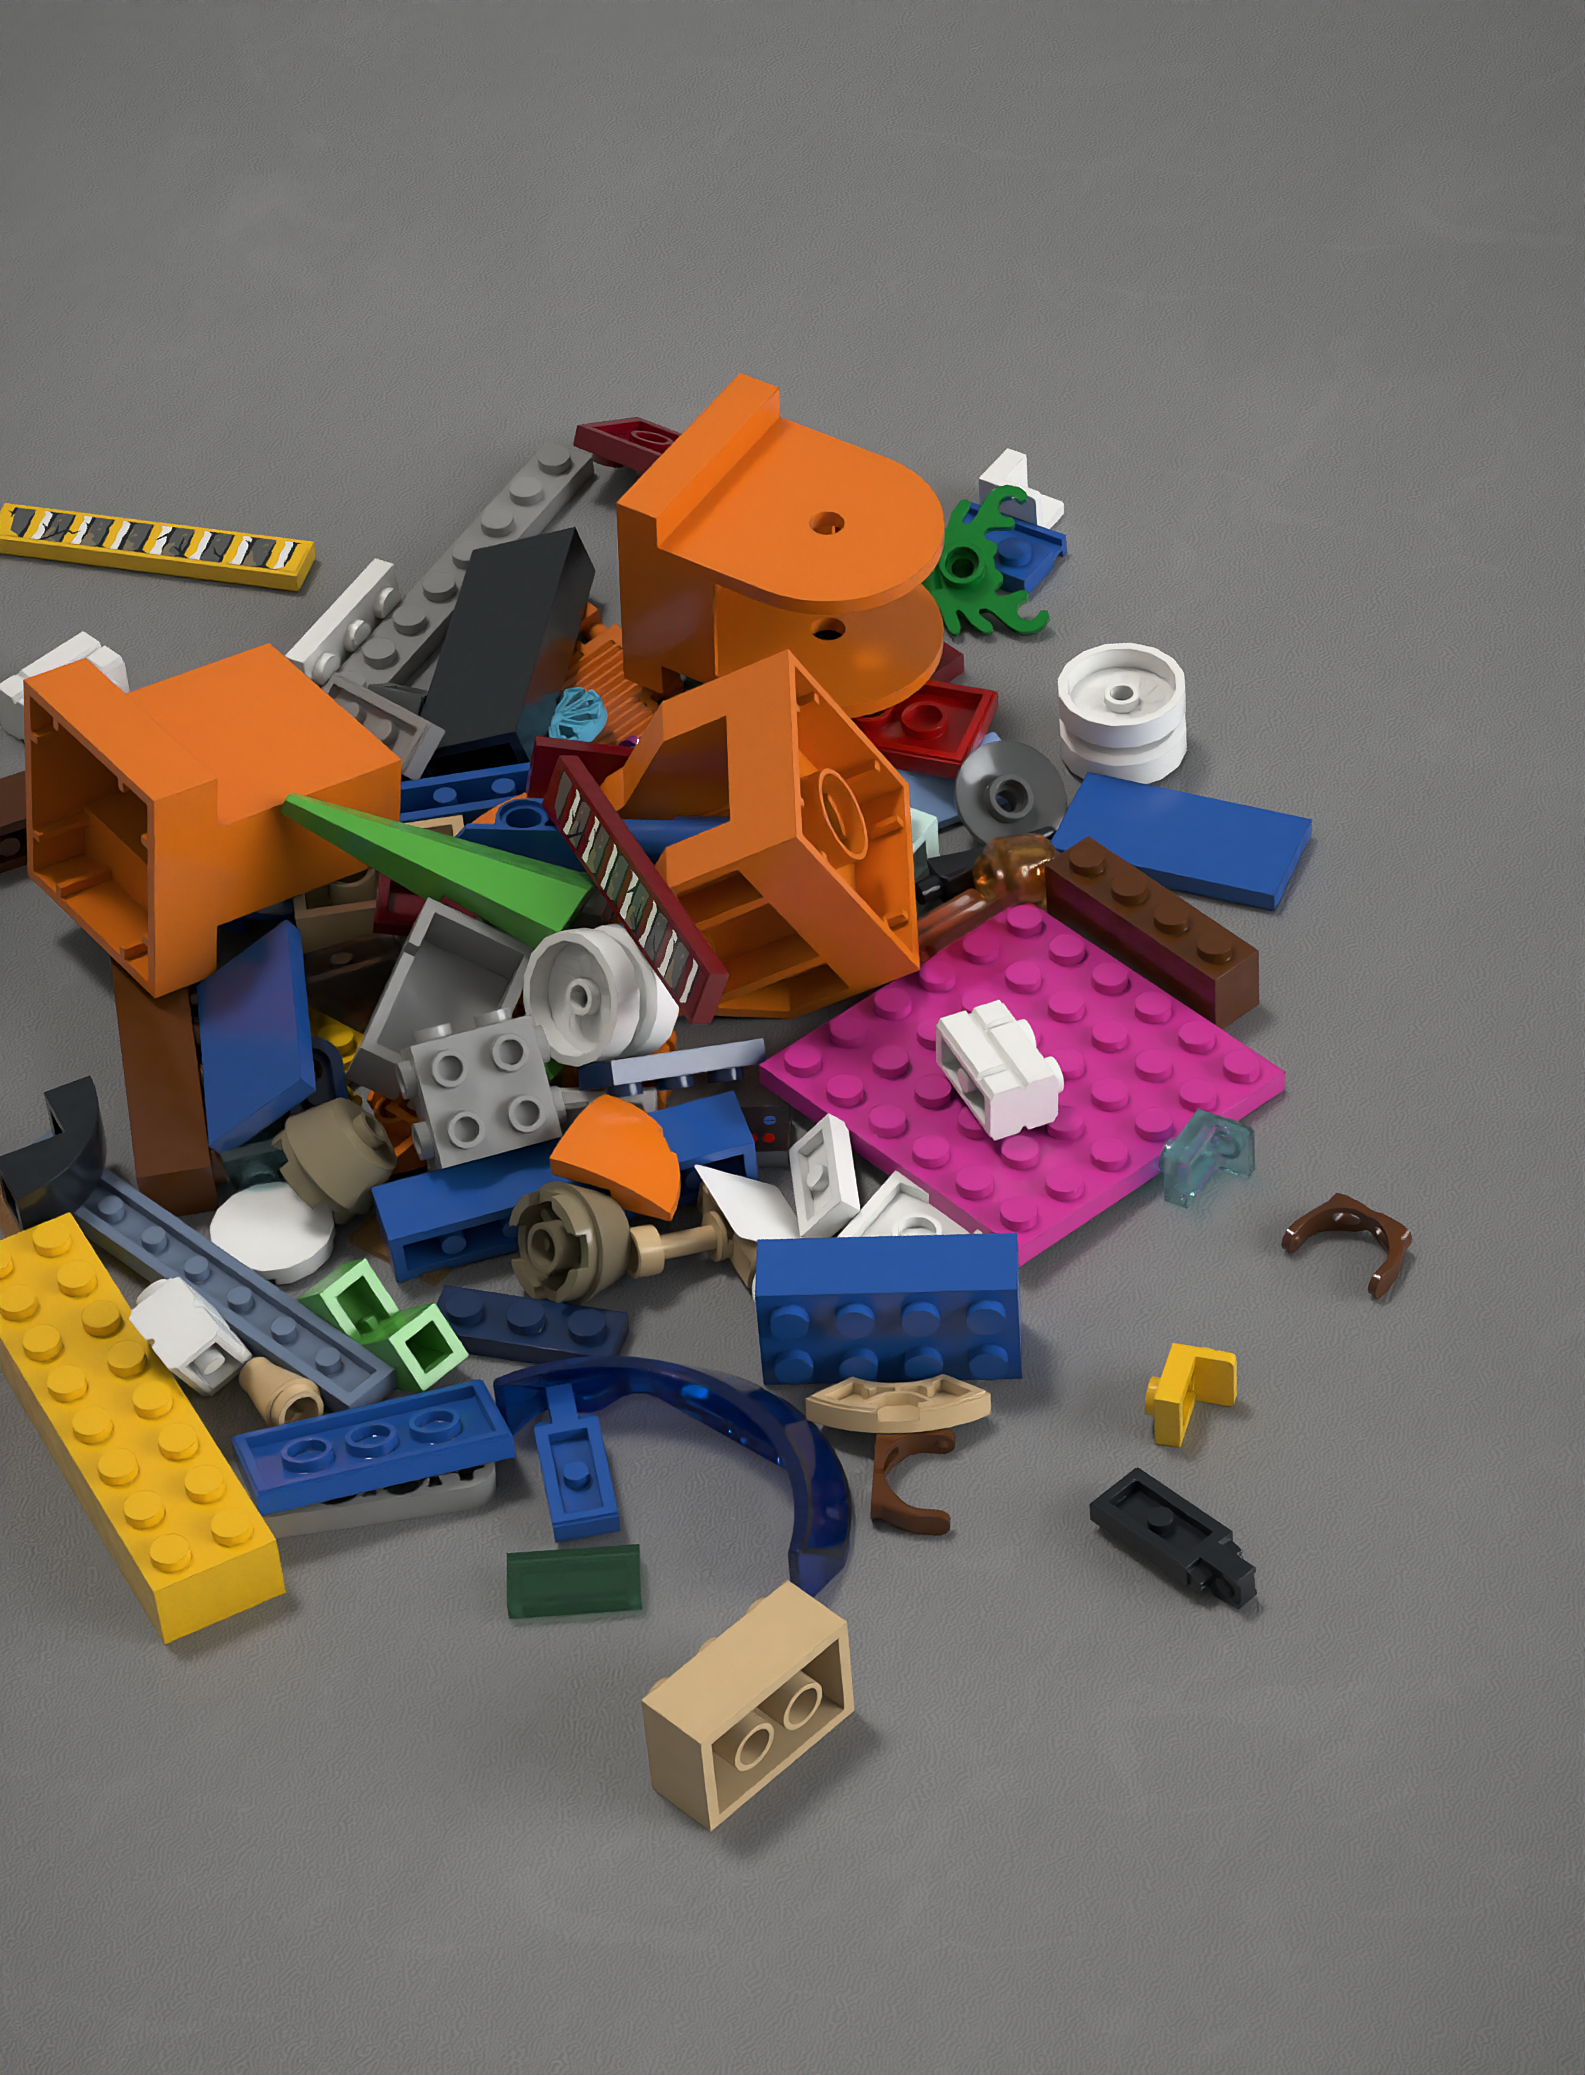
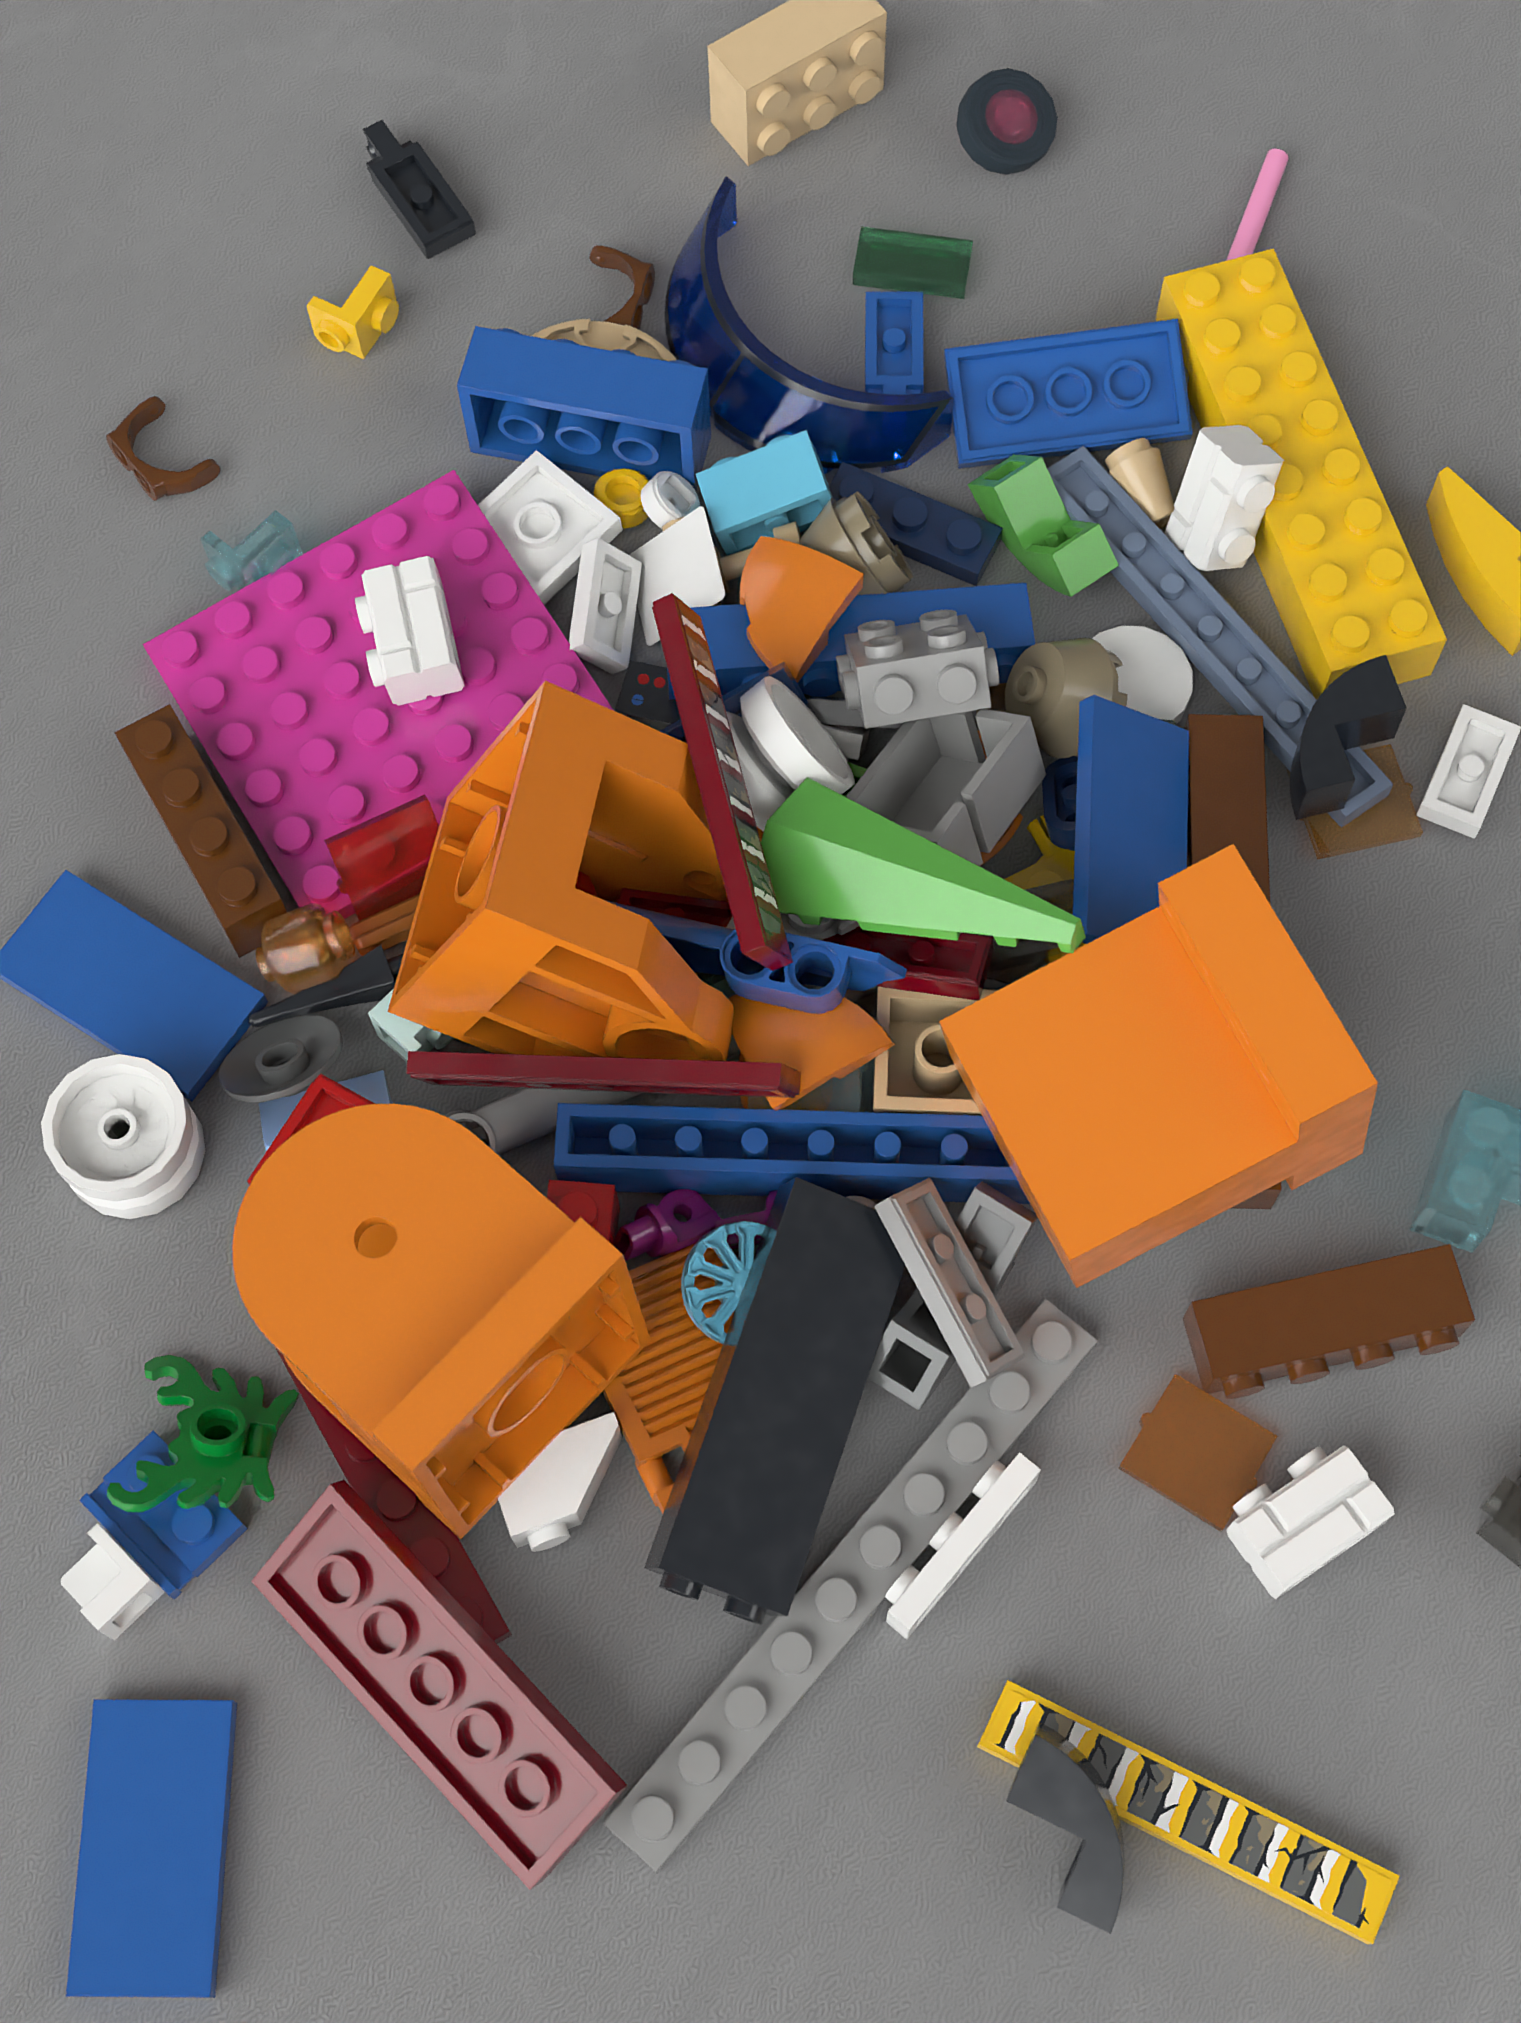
camera: 170 degrees left, 25 degrees up
none -> blue tile [66,1699,237,1998]
none -> medium azure brick [695,430,833,556]
none -> black wheel [956,68,1058,175]
none -> black brick [1006,1722,1125,1934]
none -> bright pink bar [1226,149,1289,261]

